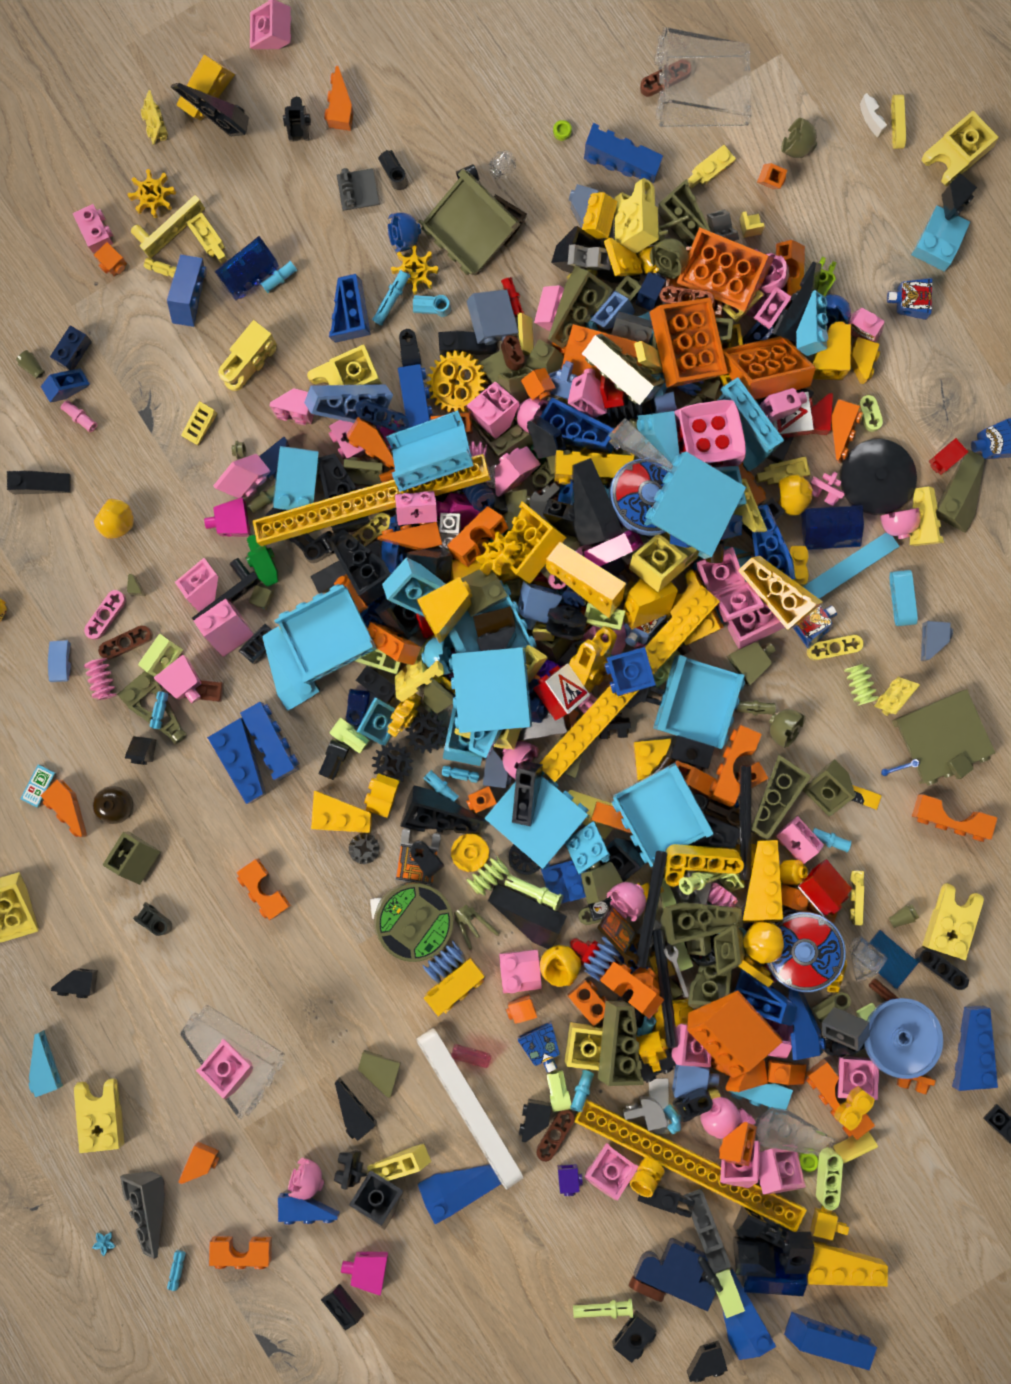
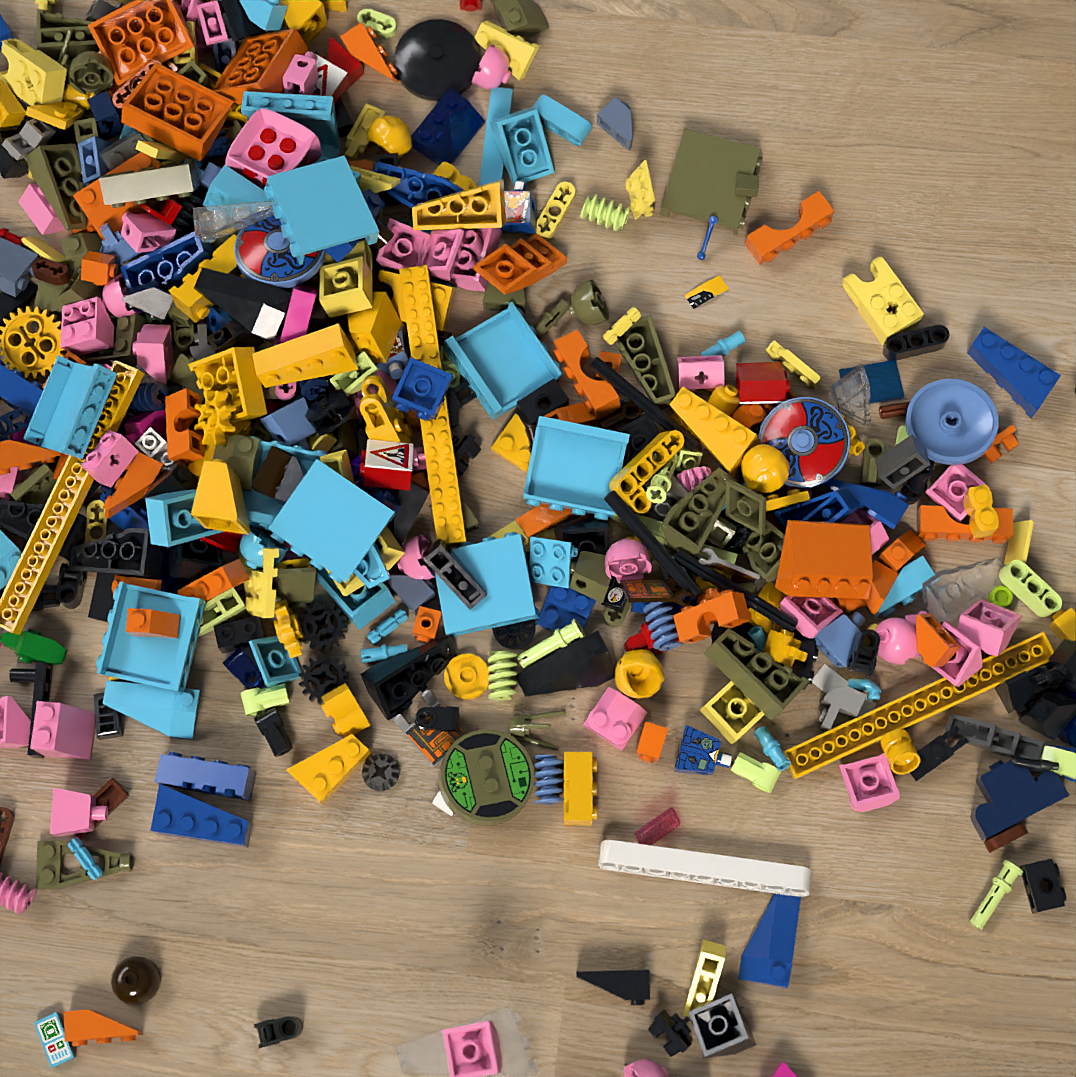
camera: 50 degrees left, 10 degrees down
olive slope [103,831,161,885] -> none
black slope [125,736,157,765] -> none
yellowish green panel [138,634,183,677] -> none
orange arch [236,858,291,921] -> none
olive slope [249,585,273,610] -> none
olive slope [358,1050,401,1098] -> none
black slope [519,1099,552,1143] -> none
copper beam [536,1109,574,1162] -> none
dark purple brick [557,1164,583,1196] -> none
orange brick [567,979,608,1027] -> none
olive slope [803,759,856,817] -> none
bright pink hips [811,472,844,506] -> none
olive cone [889,904,919,928] -> none
none -> orange slope [126,608,181,639]
none -> orange slope [473,233,567,295]
none -> medium azure slope [489,108,555,185]
none -> light yellow axle [603,307,641,345]

